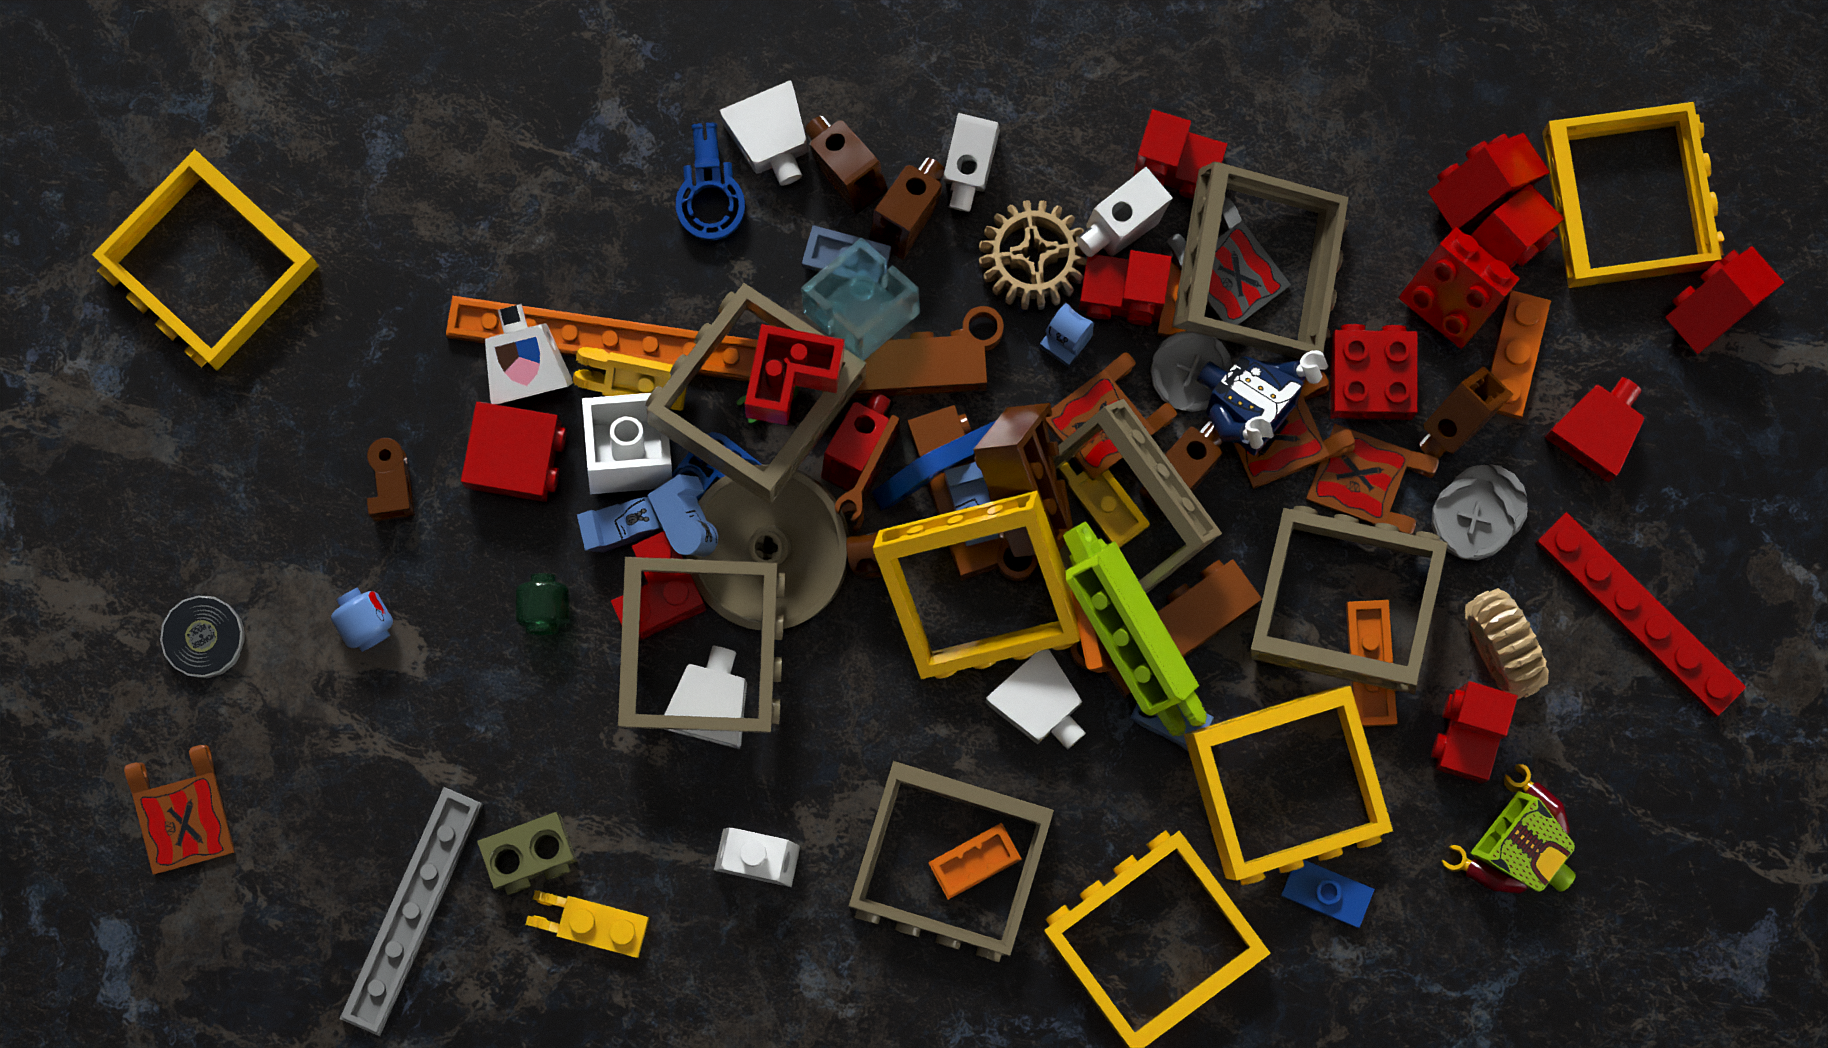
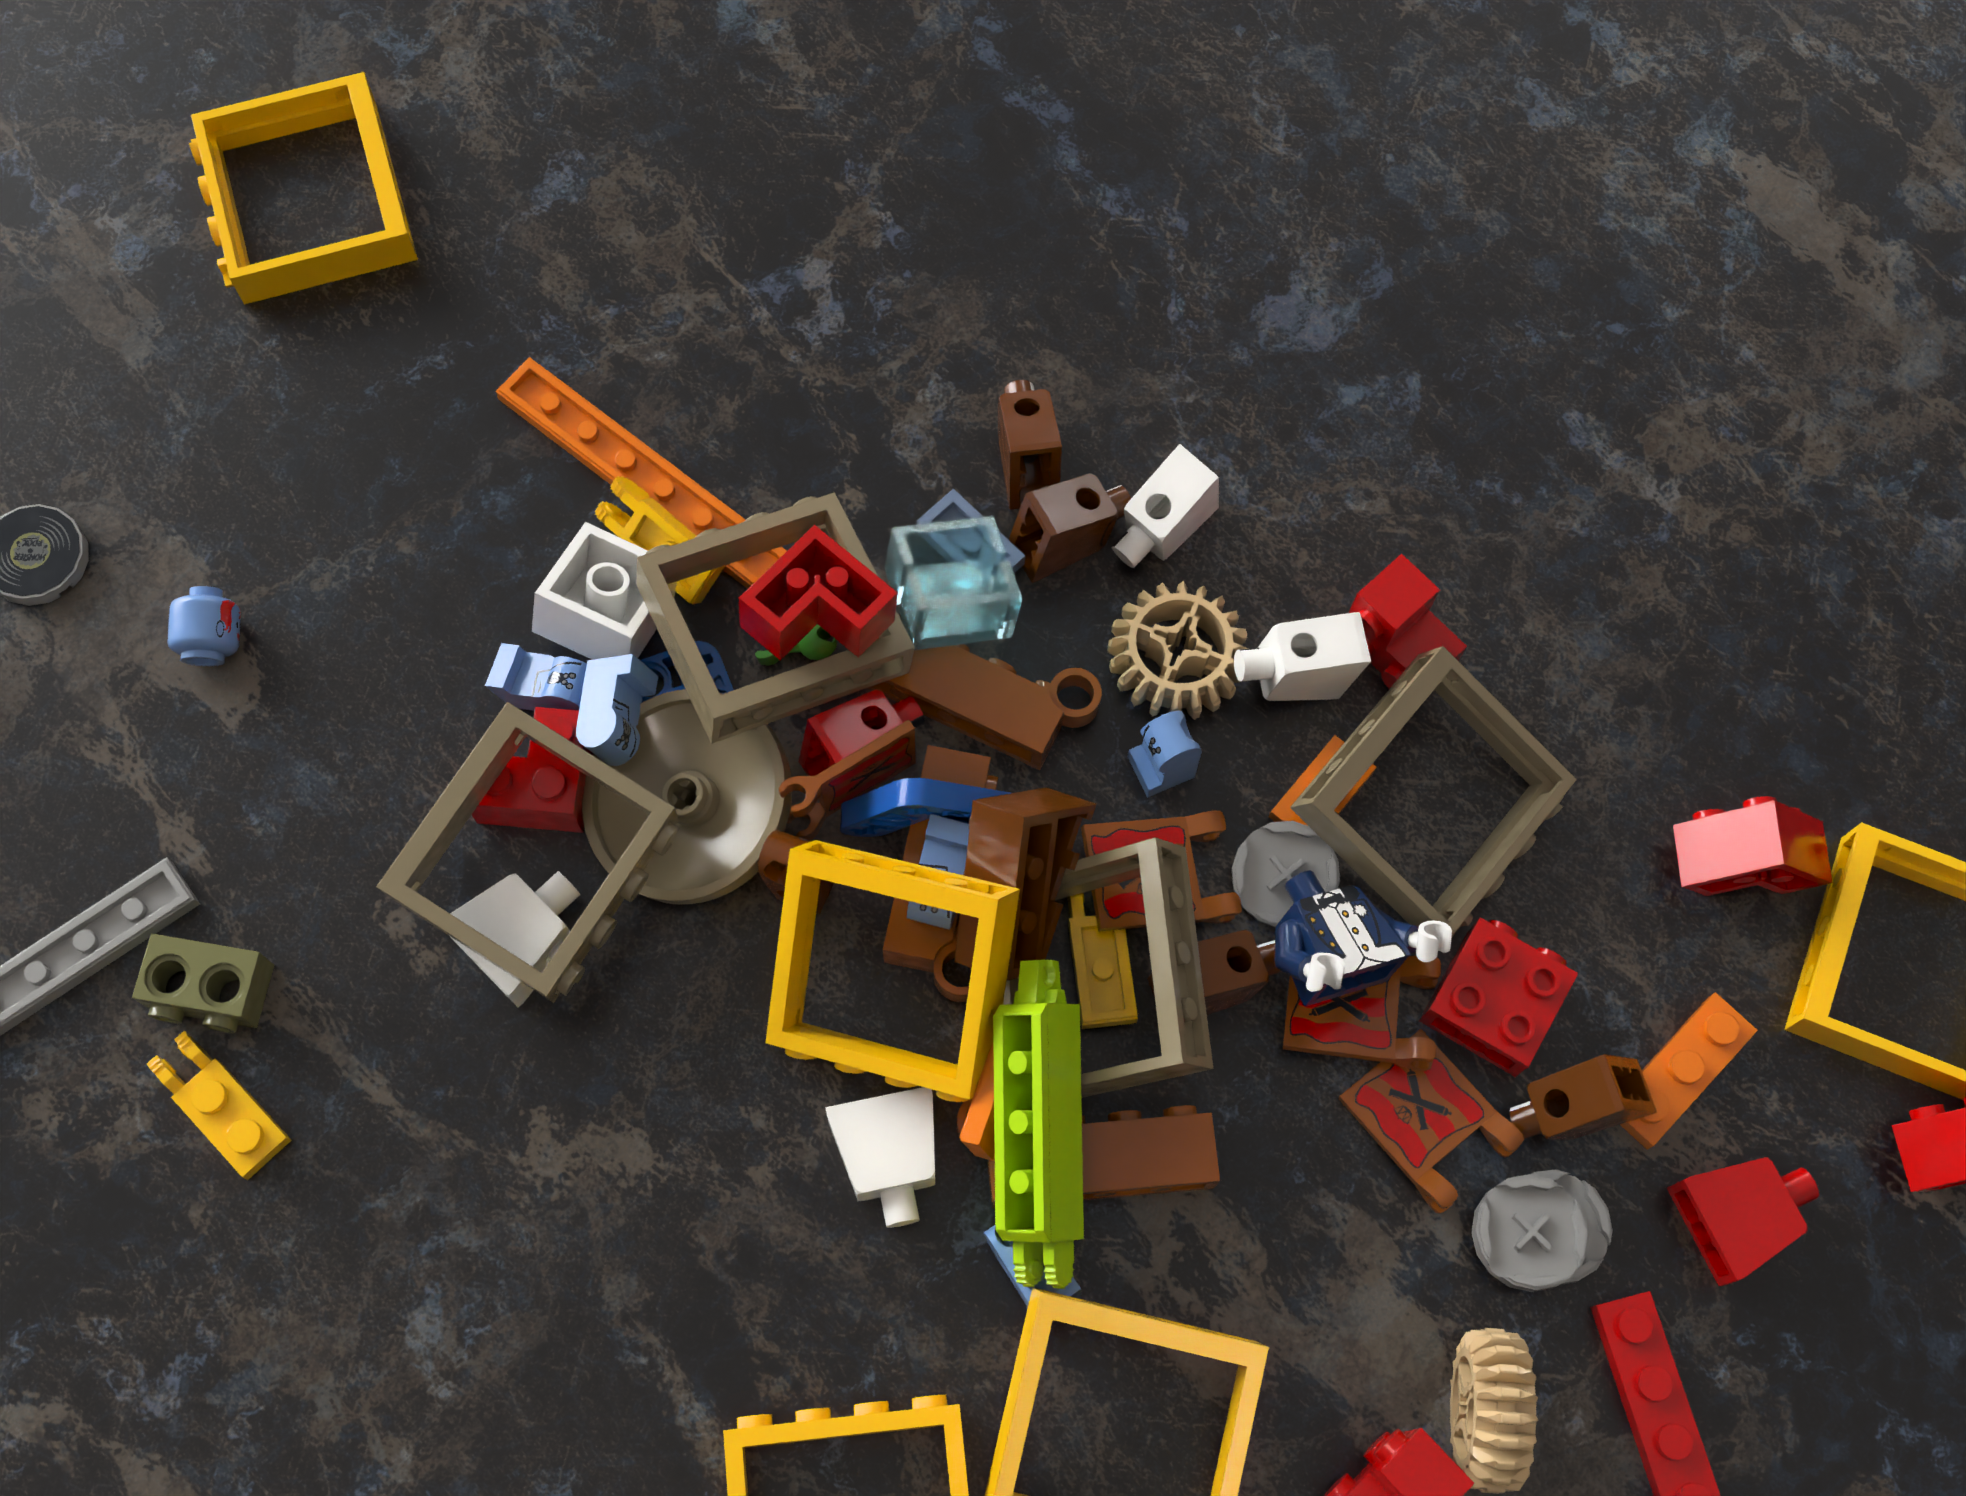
camera: 25 degrees right, 10 degrees down
reddish brown leg [367,438,415,521] -> none
red brick [461,401,567,502] -> none
white torso [485,304,573,405] -> none
clear green head [516,573,570,635] -> none
blue pin [676,123,746,241] -> none
white torso [714,827,801,887] -> none
white torso [720,80,808,186] -> none
dark tan window [849,761,1054,962] -> none
orange plate [928,823,1022,900] -> none
red brick [1079,250,1172,326] -> none
flag [1161,197,1291,325] -> none
dark tan window [1251,506,1448,695] -> none
orange plate [1346,600,1397,727] -> none
red brick [1398,227,1520,350] -> none
red brick [1470,184,1564,272] -> none

